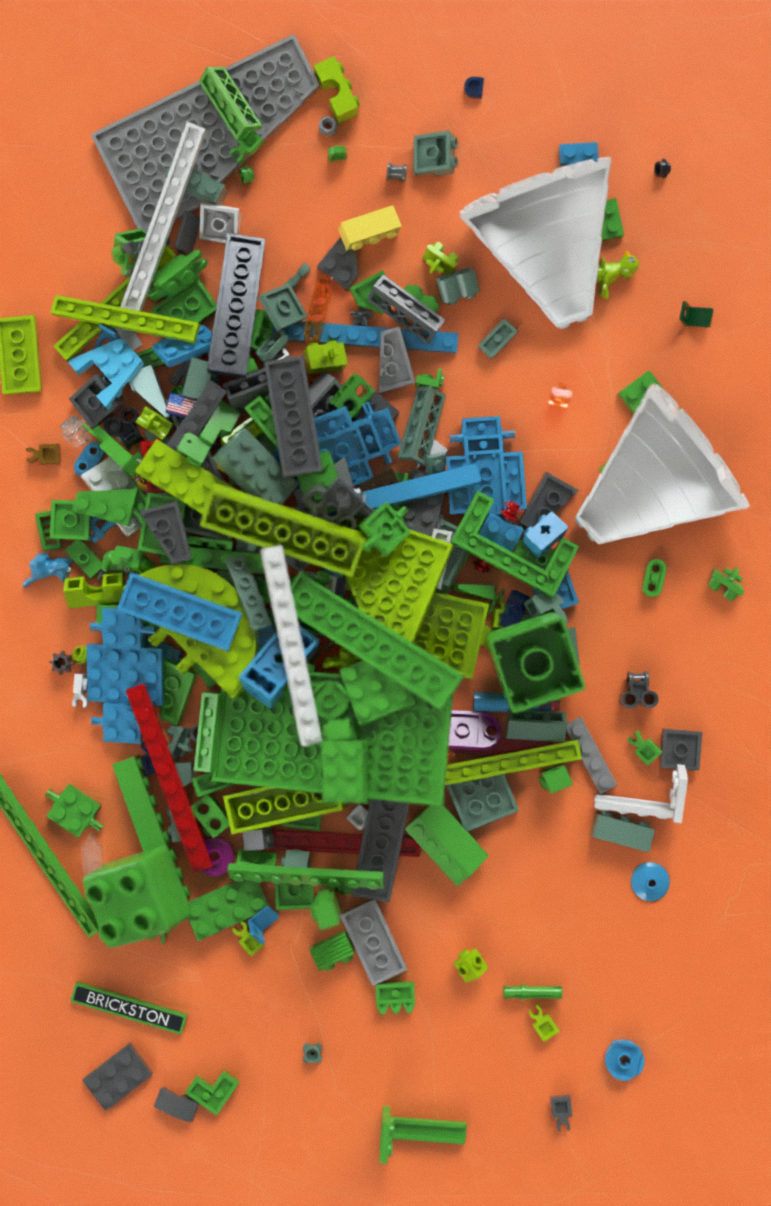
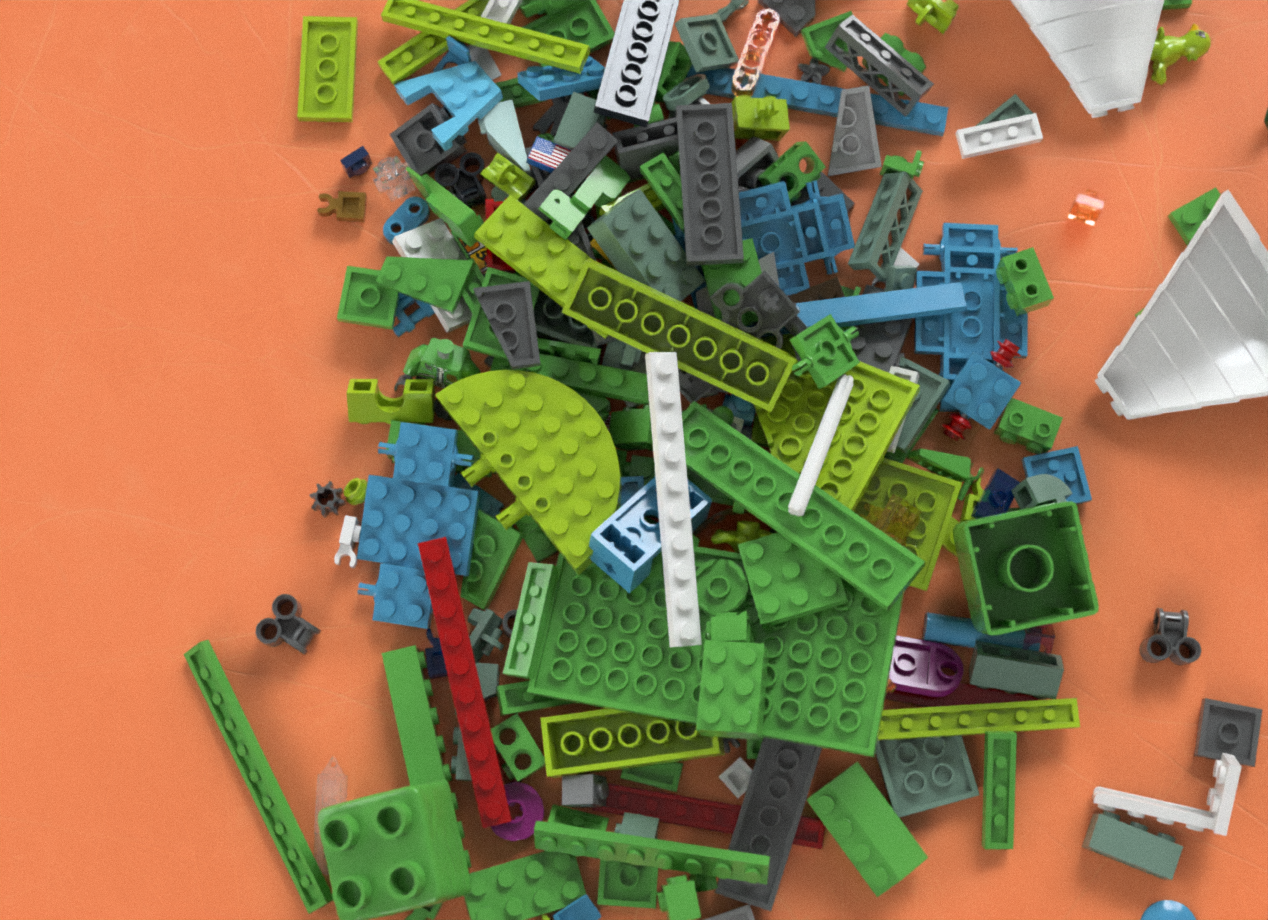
camera: 10 degrees right, 10 degrees down
dark azure animal [22,553,72,588] -> none
bright green slope [35,510,63,551] -> none
bright green plate [45,784,104,838] -> none
bright green plate [65,540,102,579] -> none
dark azure plate [117,573,243,651] -> none
sand green bracket [225,554,271,631] -> none
sand green brick [436,267,480,305] -> none
bright green plate [450,491,579,598] -> none
dark grey wing [518,472,579,528] -> none
brick [522,512,568,558] -> none
bright green brick [538,763,573,794] -> none
light grey plate [566,717,617,794] -> none
bright green plate [628,731,662,766] -> none
bright green plate [642,559,666,597] -> none
none -> dark grey piece [255,594,321,655]
none -> dark blue plate [340,146,372,178]
none -> white axle [788,374,854,517]
none -> clear yellow plate [859,494,922,547]
none -> white plate [955,113,1043,159]
none -> bright green plate [982,731,1017,849]
none -> bright green brick [996,247,1054,316]

